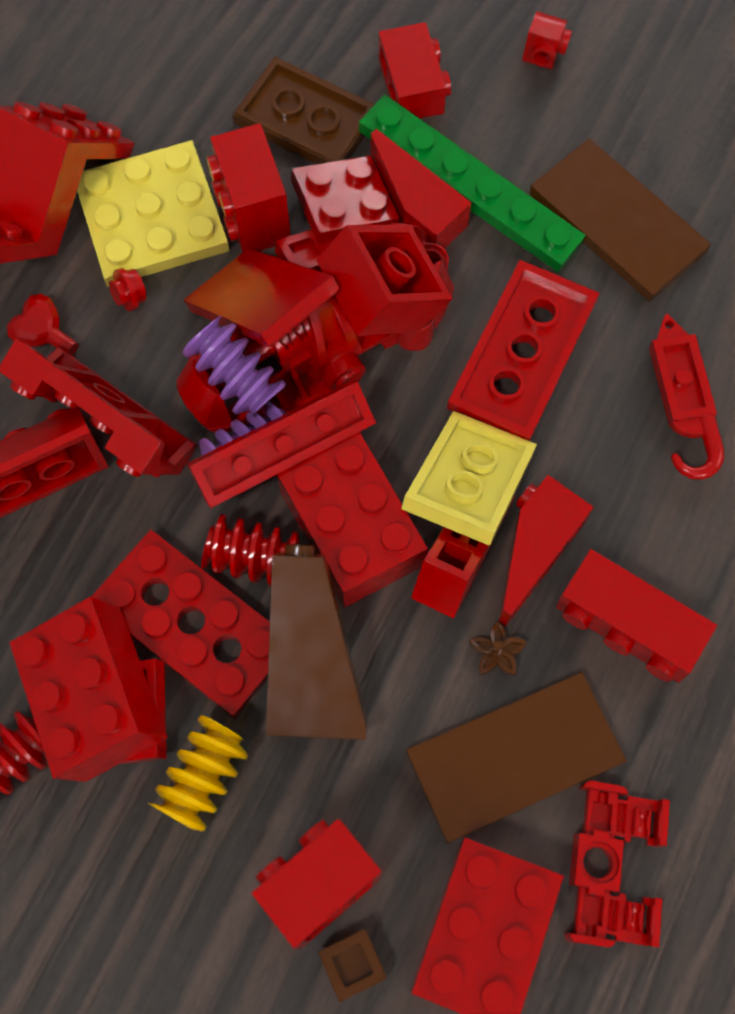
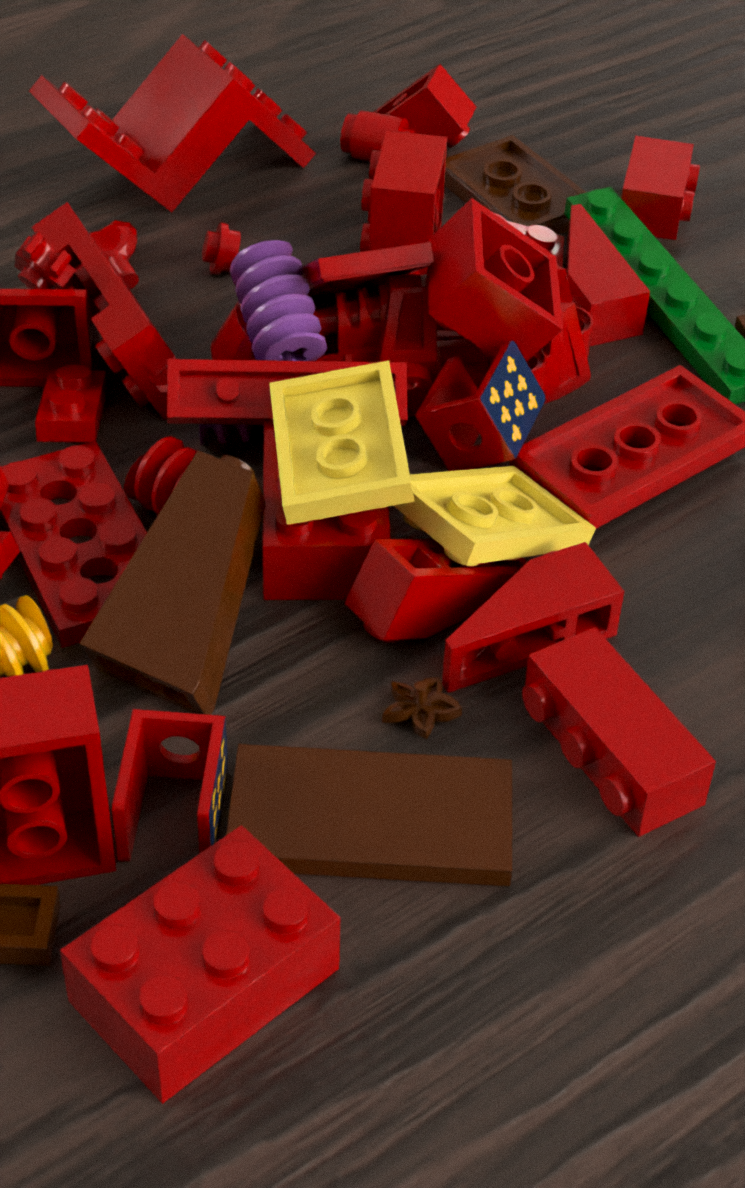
camera: 25 degrees right, 25 degrees down
light yellow plate [77,140,230,287] -> none
red piece [564,781,670,947] -> none
none -> red plate [15,231,76,289]
none -> red plate [35,365,107,442]
none -> red piece [112,709,228,862]
none -> light yellow plate [269,360,415,525]
none -> red brick [340,110,415,162]
none -> red slope [373,64,477,148]
none -> red piece [415,340,545,471]

